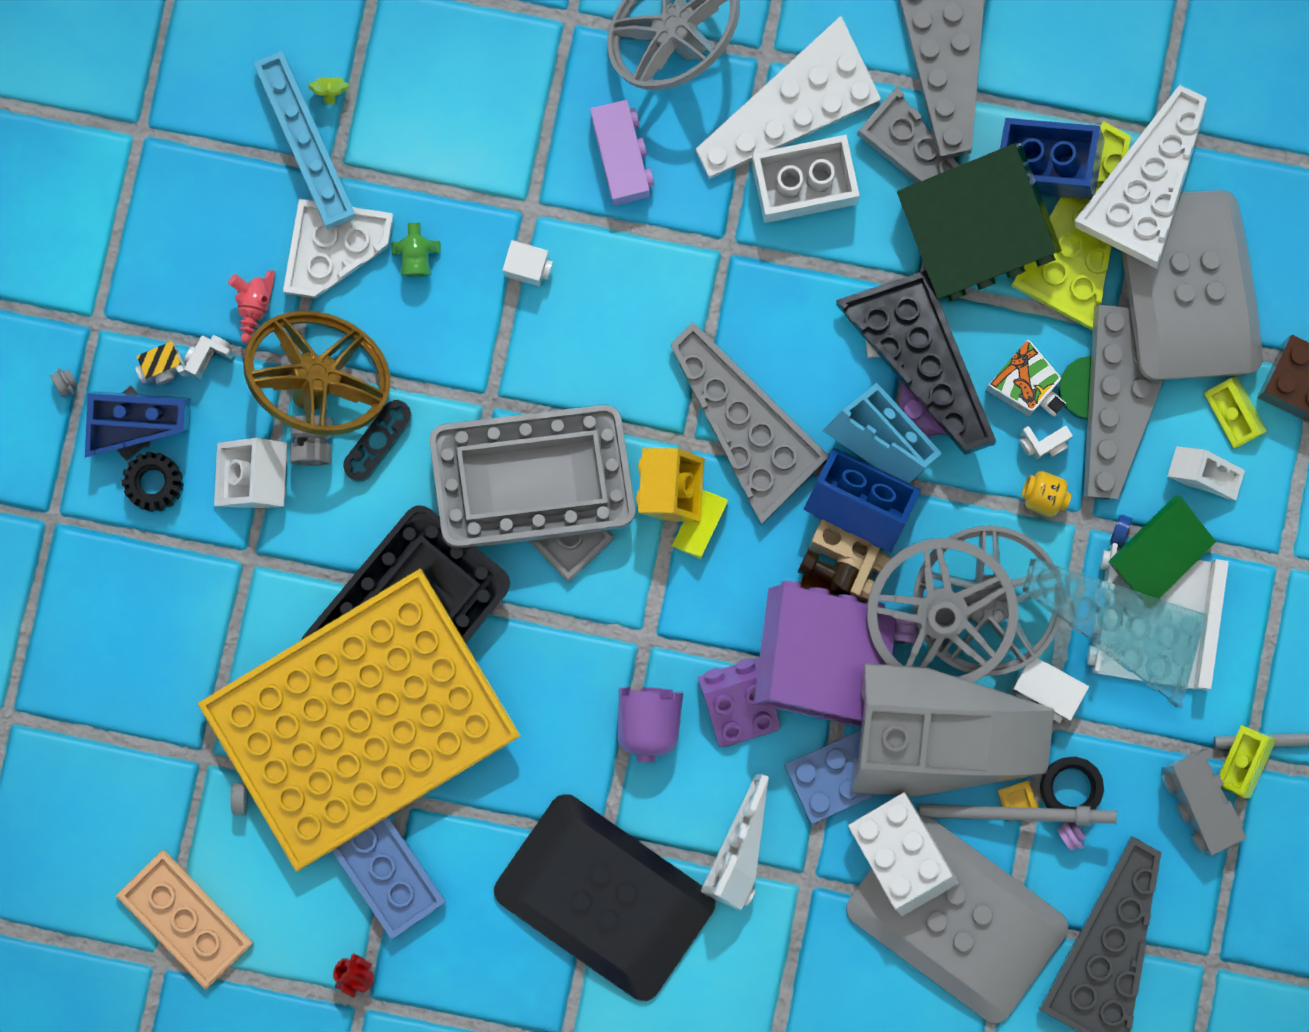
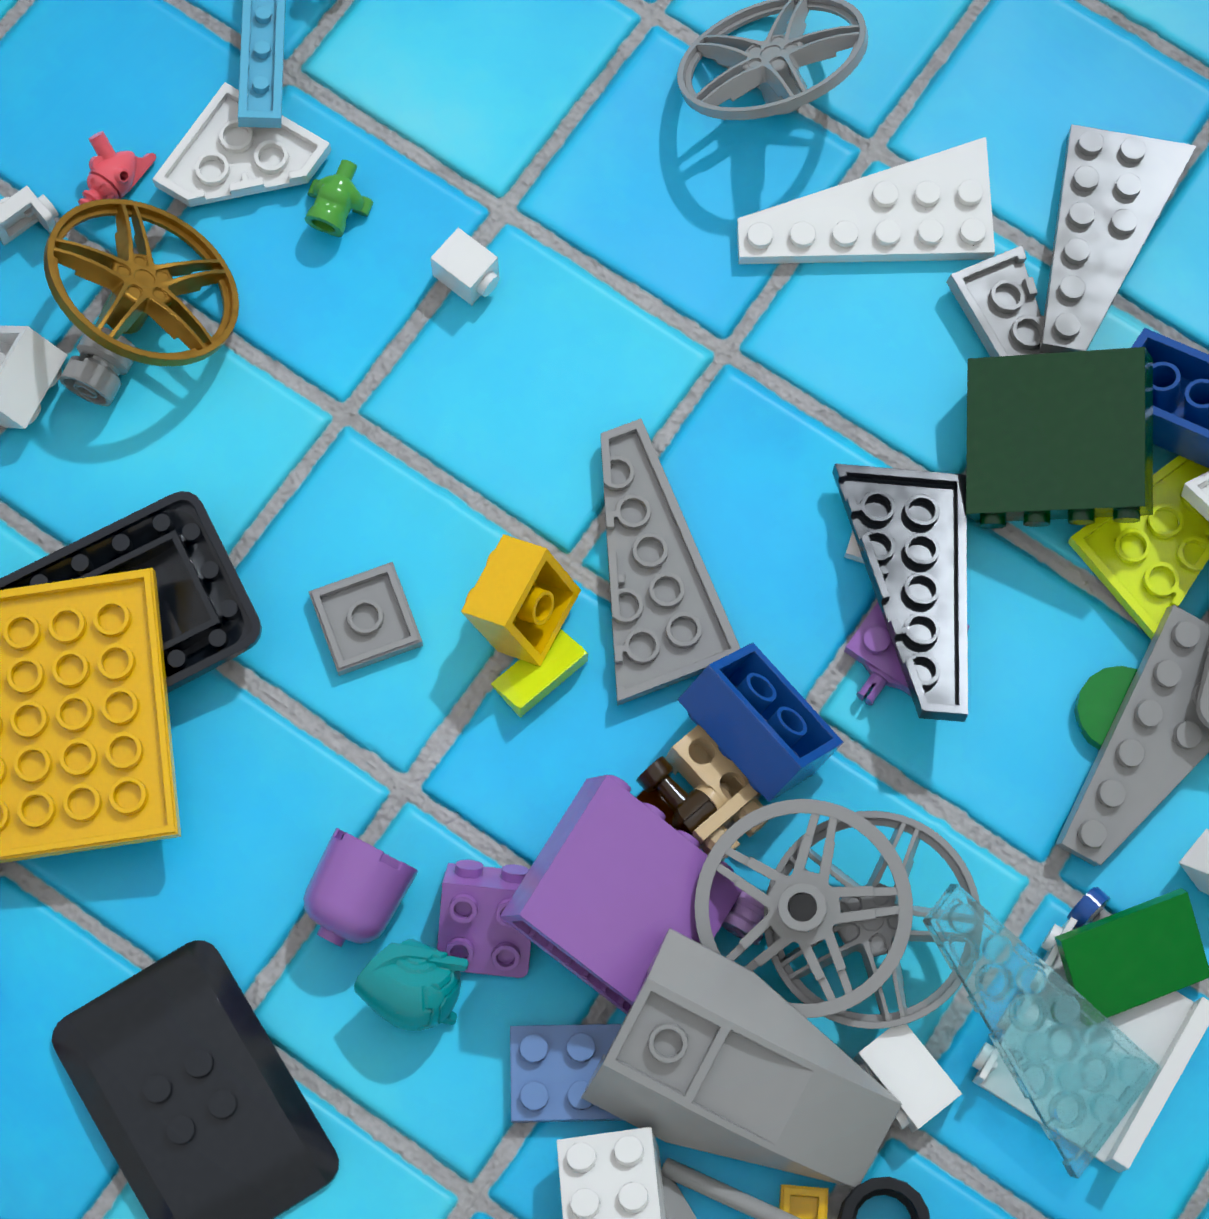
camera: 20 degrees right, 10 degrees down
black beam [343,400,412,482] -> none
light grey wedge [430,405,635,548] -> none
lavender brick [590,100,655,206] -> none
white wedge [701,774,768,910] -> none
white brick [751,135,860,223] -> none
medium azure wedge [823,383,942,484] -> none
torso [985,339,1066,417] -> none
white bracket [1019,426,1073,460] -> none
yellow head [1021,471,1072,517] -> none
none -> teal helmet [354,939,469,1031]

